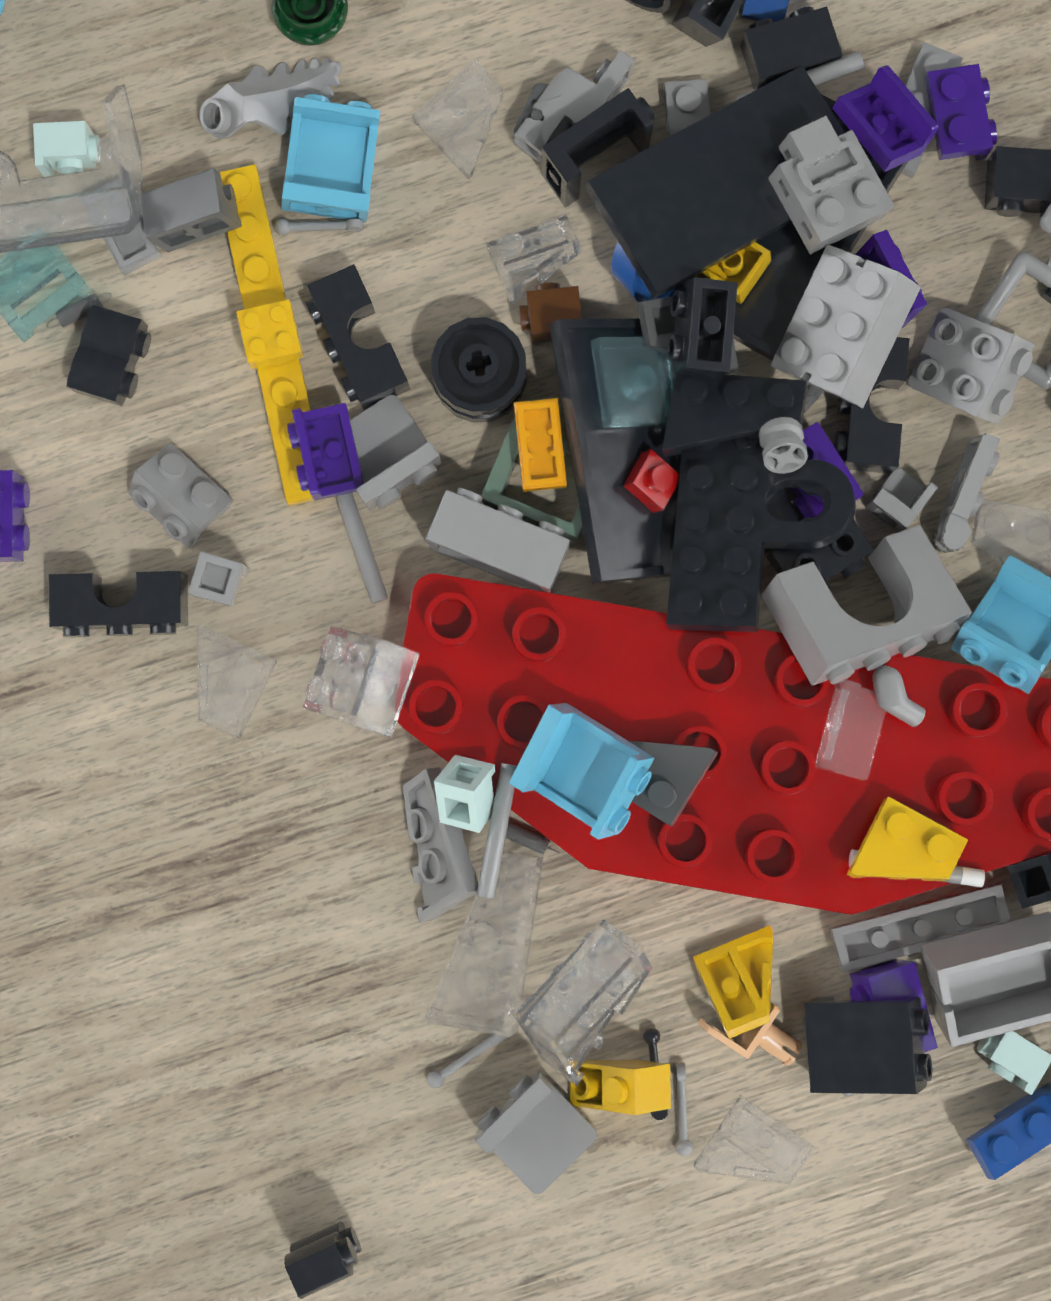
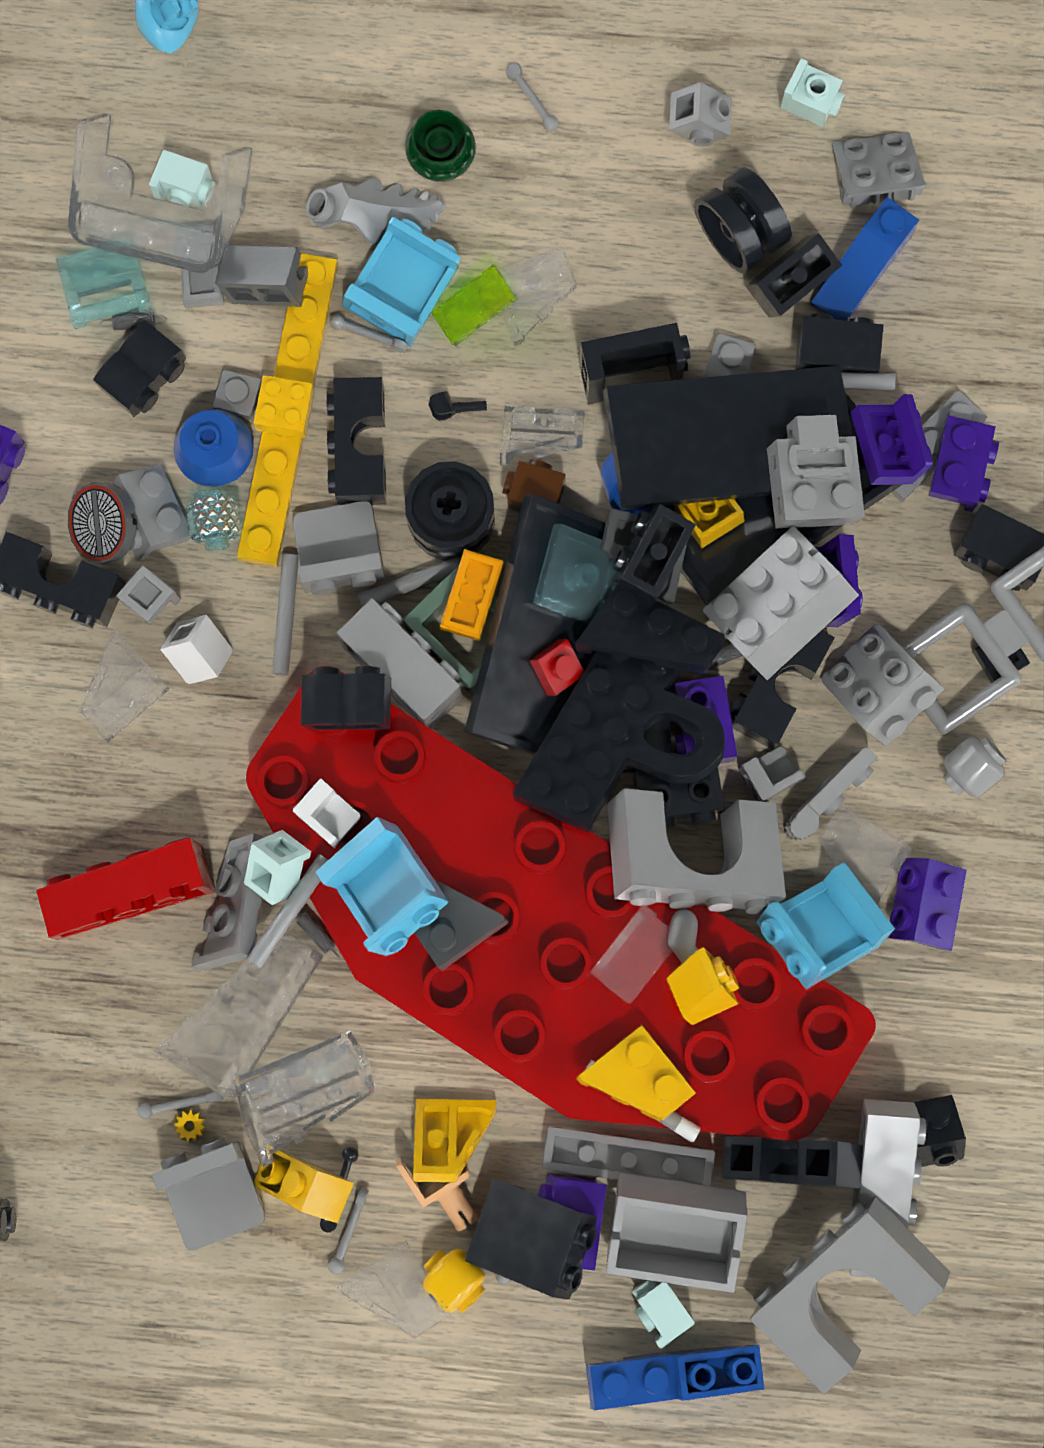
camera: 25 degrees right, 5 degrees down
dark purple bracket [287,403,364,501] -> none
clear brick [303,625,420,738] -> none
light grey plate [513,50,634,162] -> none
light grey wheel [759,417,808,474] -> none
none -> red wedge [36,837,215,940]
none -> tile [67,482,137,563]
none -> white panel [160,614,233,684]
none -> yellow piece [173,1109,207,1143]
none -> blue cone [174,409,254,487]
none -> clear light blue head [185,488,242,551]
none -> light grey plate [212,369,262,421]
none -> white panel [292,778,361,848]
none -> black brick [301,666,391,730]
none -> light grey bar [357,557,462,607]
none -> yellow head [422,1249,486,1314]
none -> black hand [428,392,487,421]
none -> clear neon green plate [431,264,519,346]
none -> yellow slope [666,948,739,1025]

